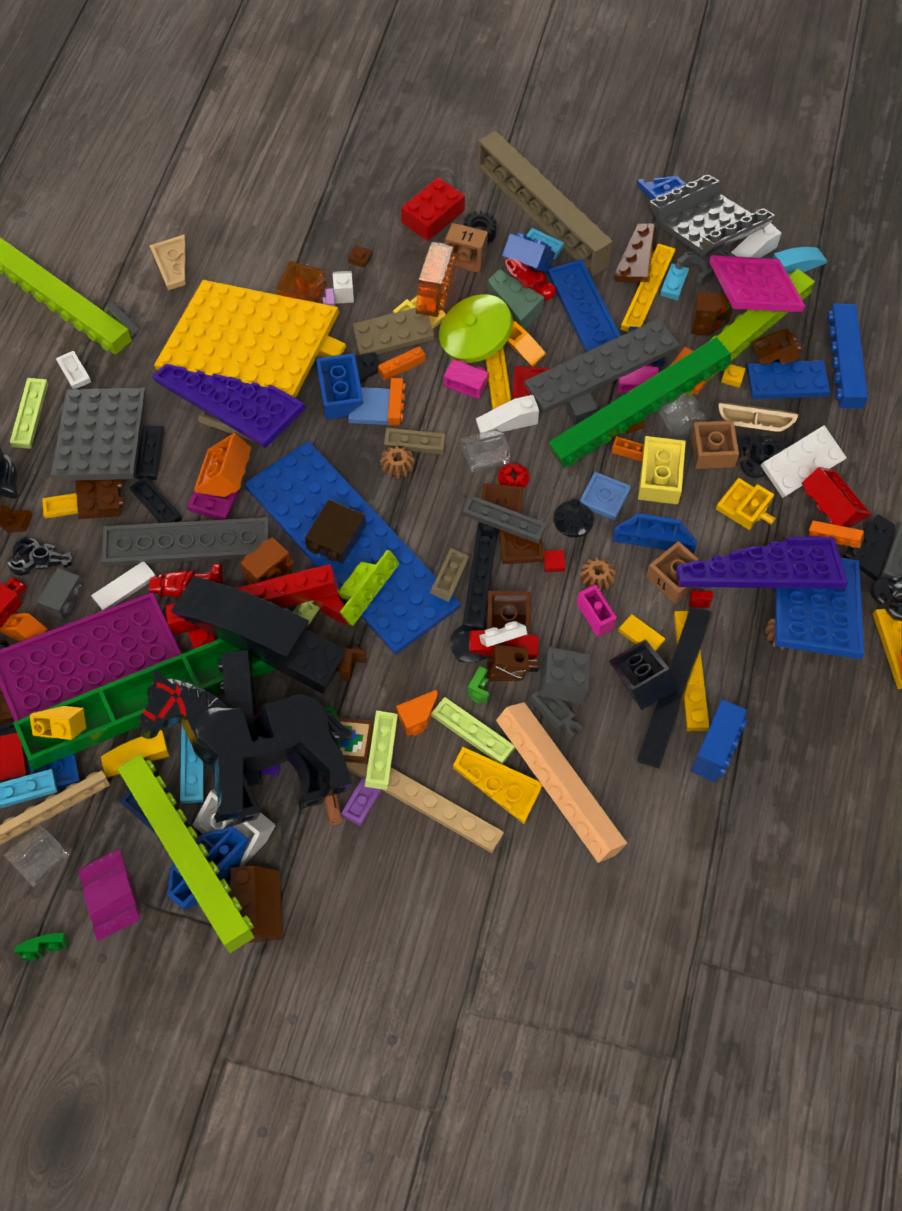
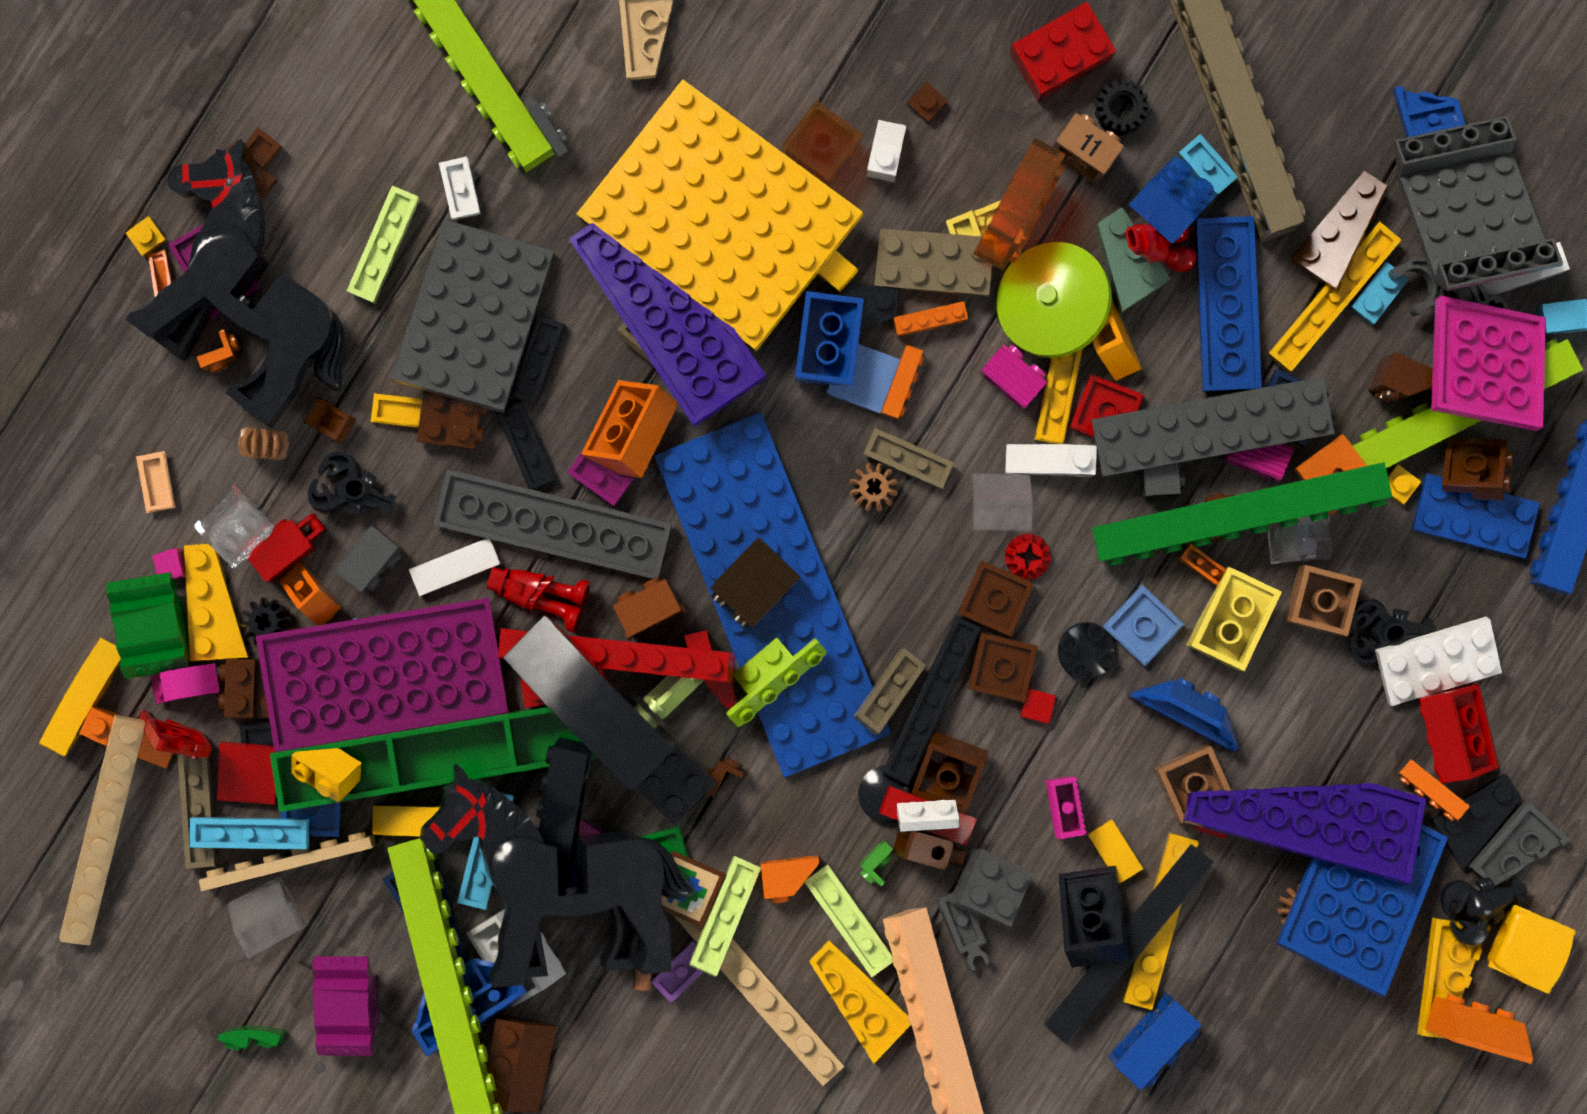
camera: 20 degrees right, 25 degrees up
lavender plate [322,289,335,306] -> none
dark grey plate [462,495,547,544] -> none
medium nougat gear [580,557,616,592] -> none
yellow plate [716,478,776,530] -> none
tan brick [719,402,798,432] -> none

